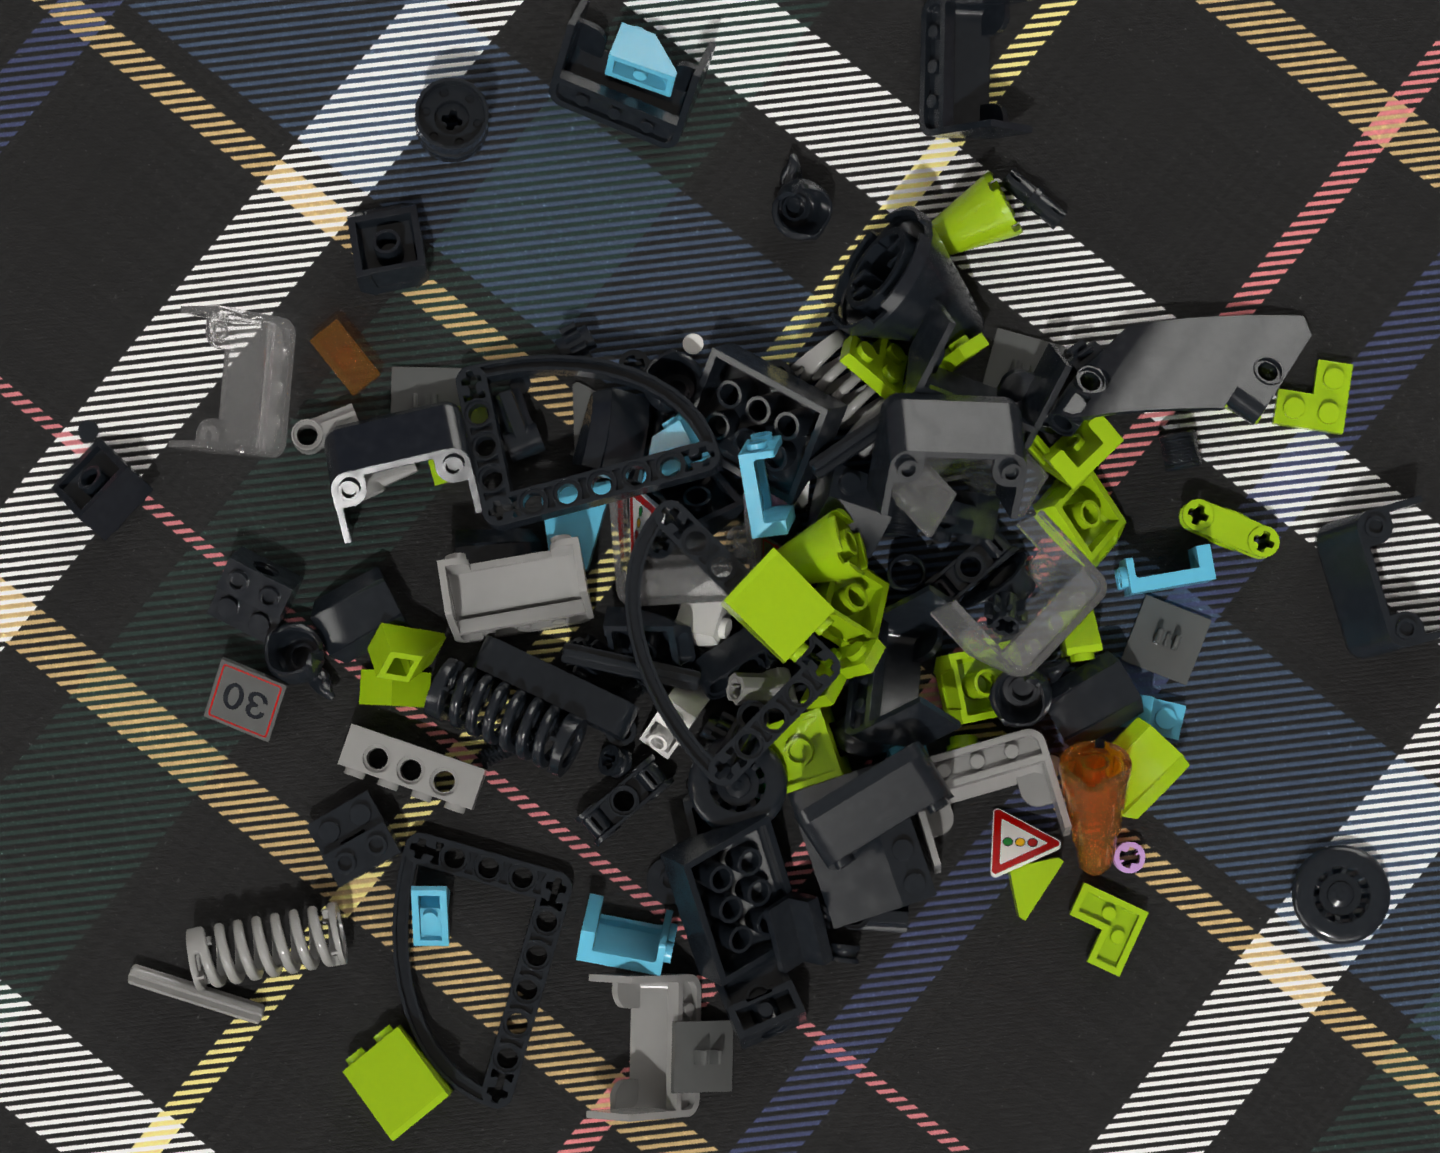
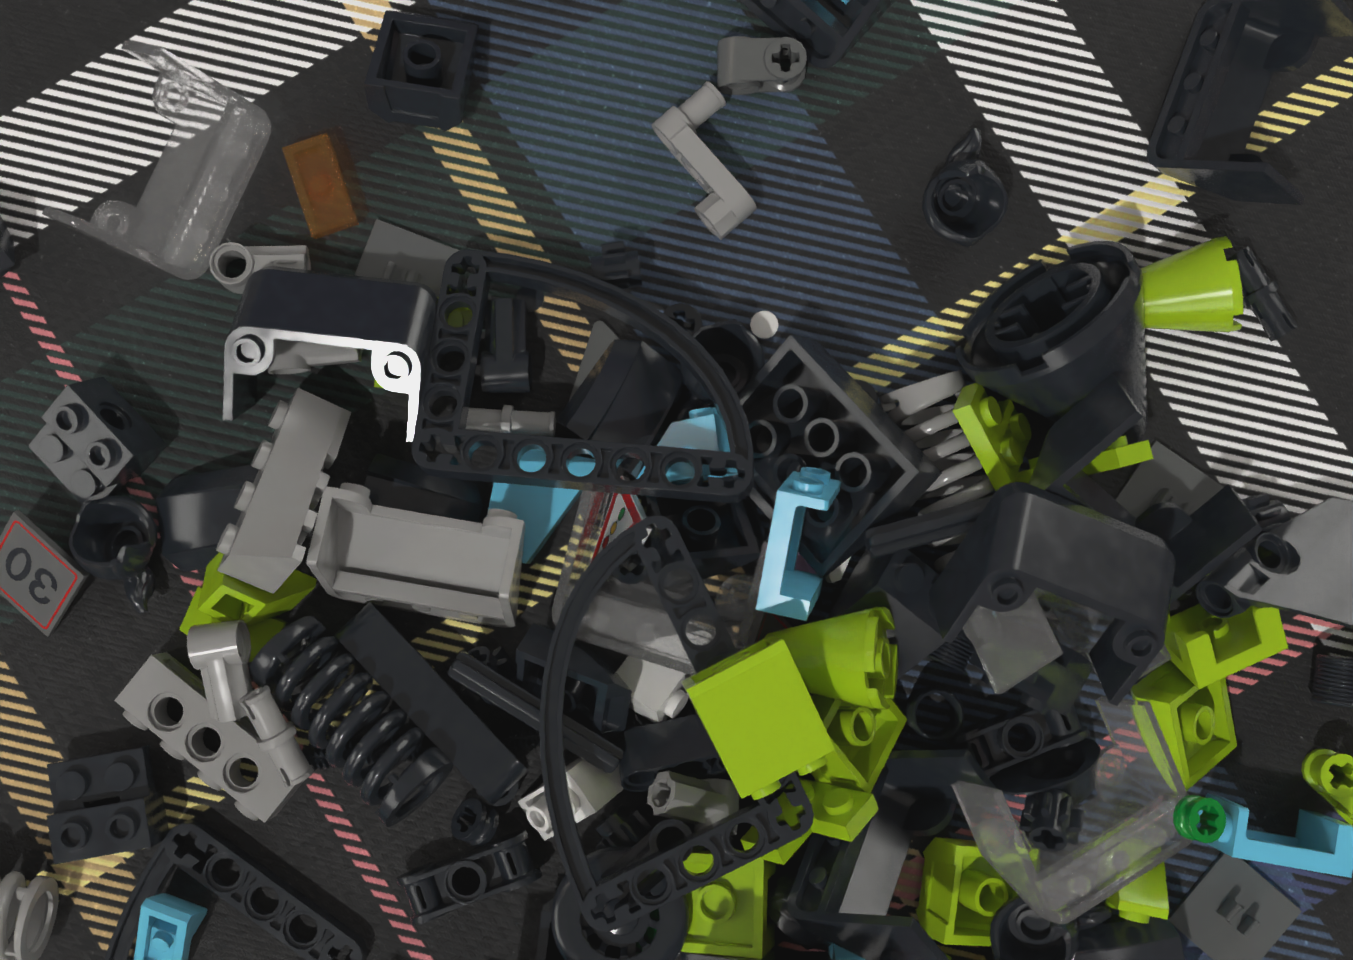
camera: 15 degrees right, 0 degrees up
none -> light grey piece [187,620,253,723]
none -> light grey wedge [216,388,351,594]
none -> light grey pin [239,685,314,787]
none -> light grey pin [465,405,556,437]
none -> light grey beam [651,81,757,240]
none -> dark grey piece [717,36,807,95]
none -> green bush [1173,795,1226,843]

